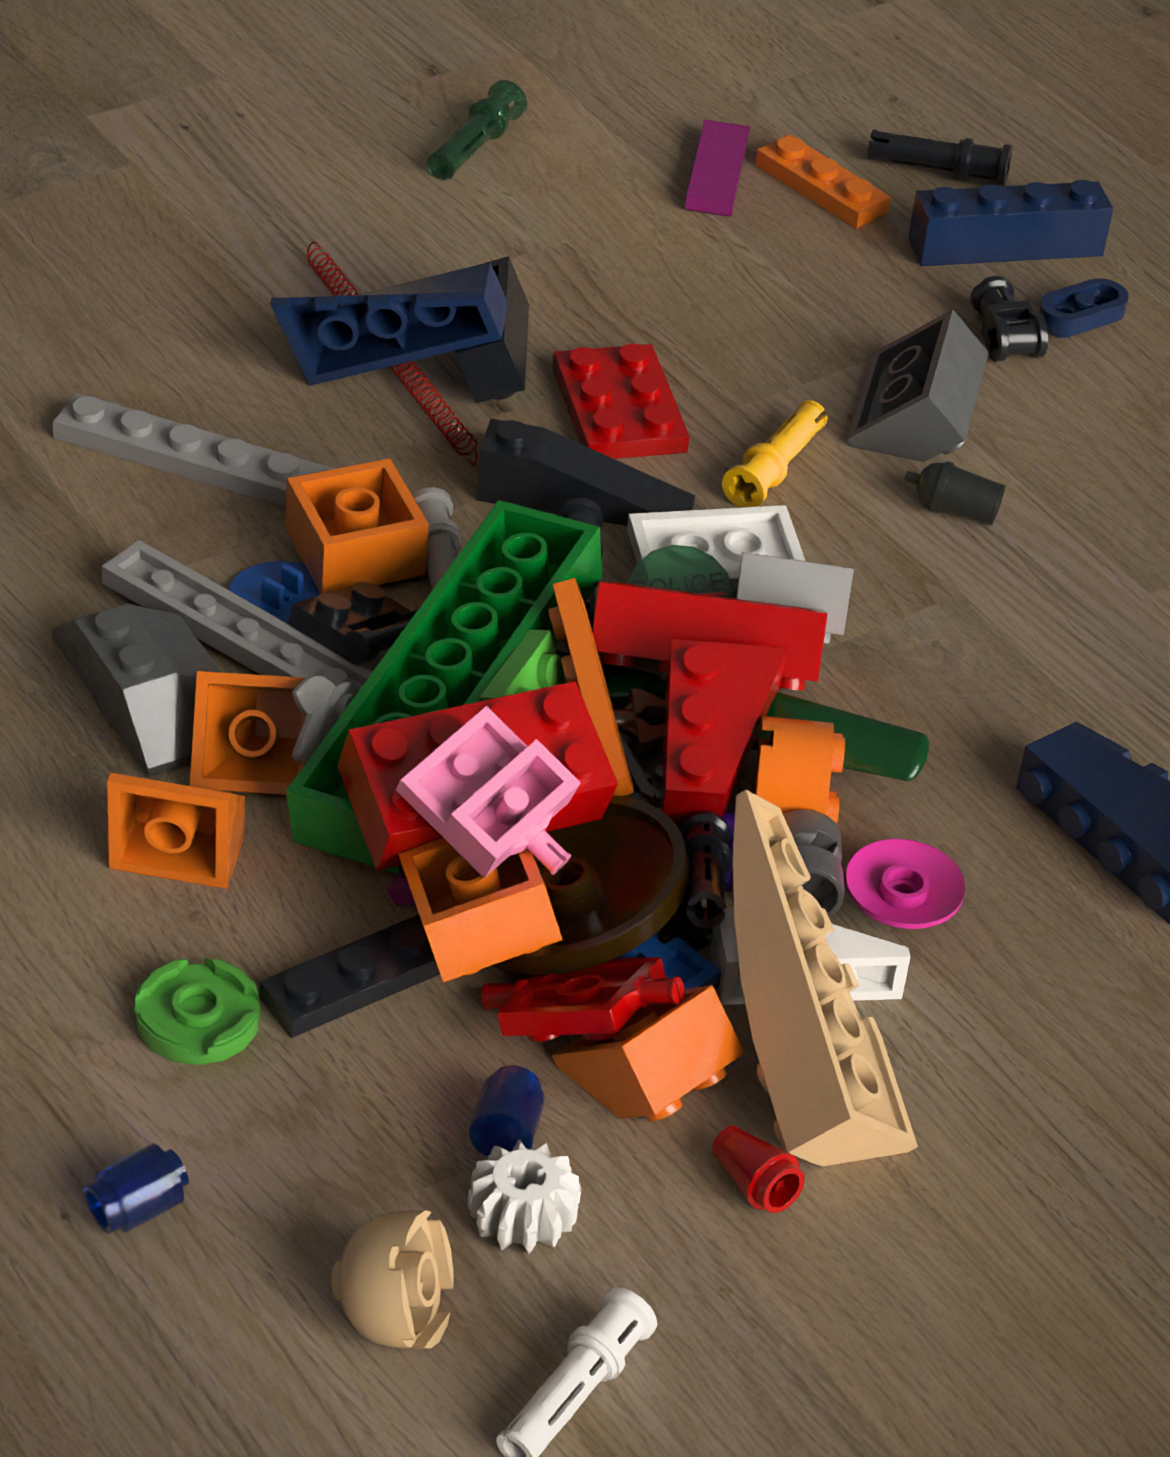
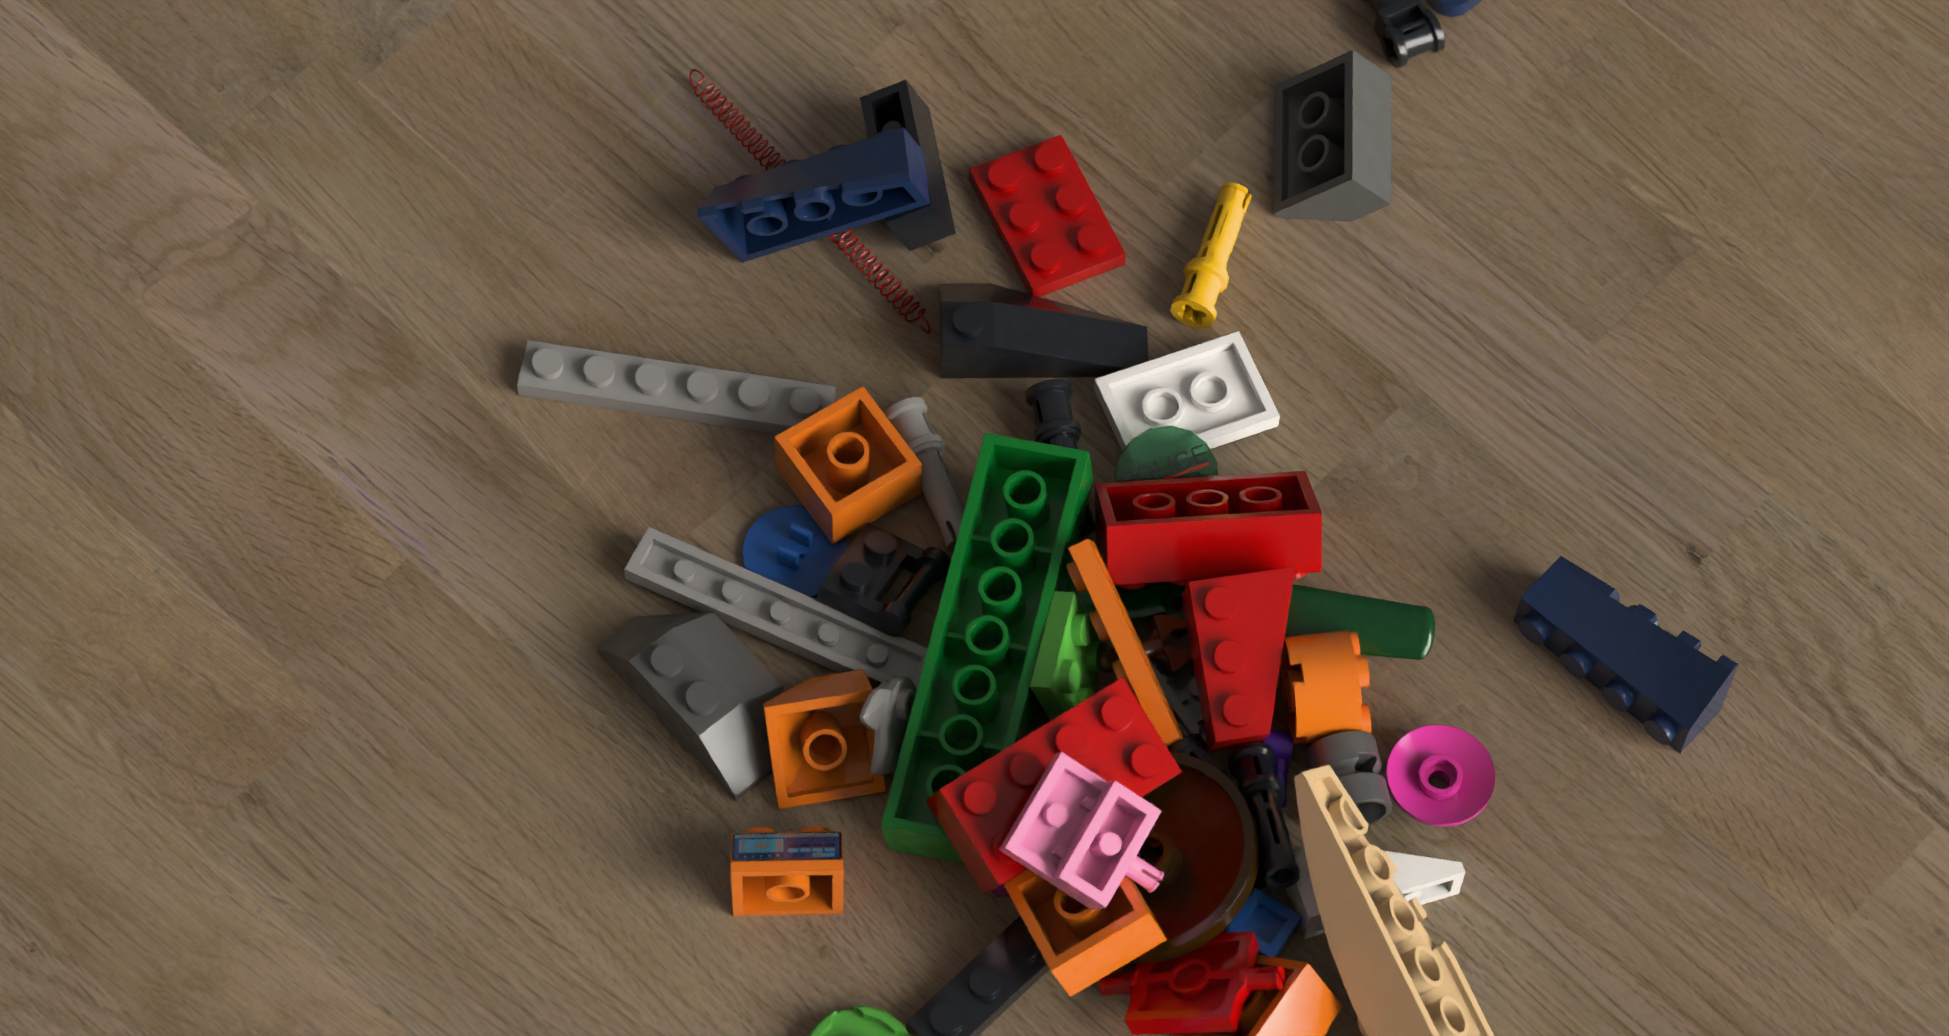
camera: 10 degrees left, 20 degrees up
light grey brick [735,552,854,644] -> none
pearl dark grey piece [904,461,1006,525] -> none

